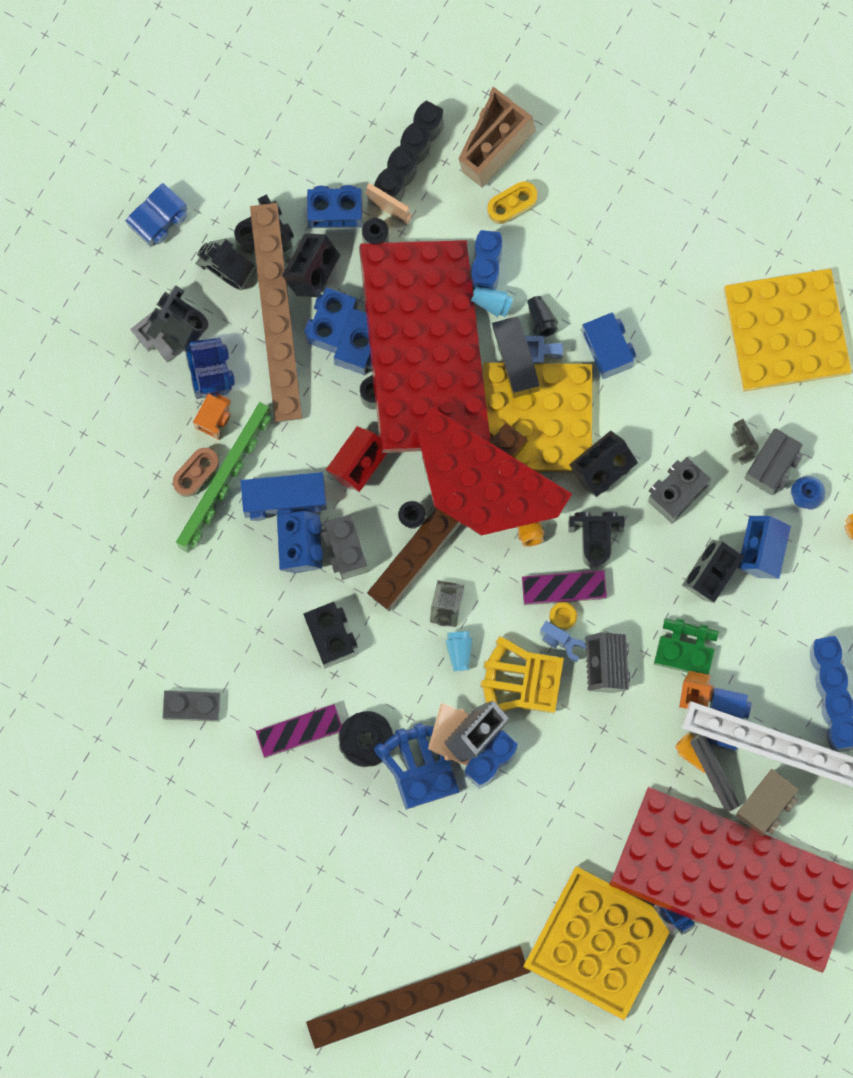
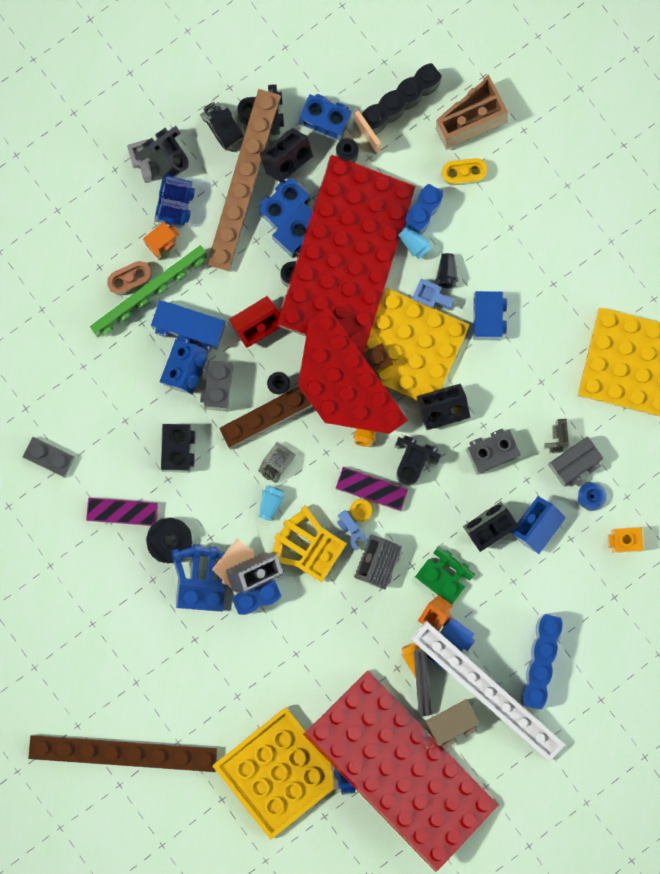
camera: 15 degrees right, 5 degrees up
blue brick [125,183,188,247] -> none
black slope [492,316,540,398] -> none

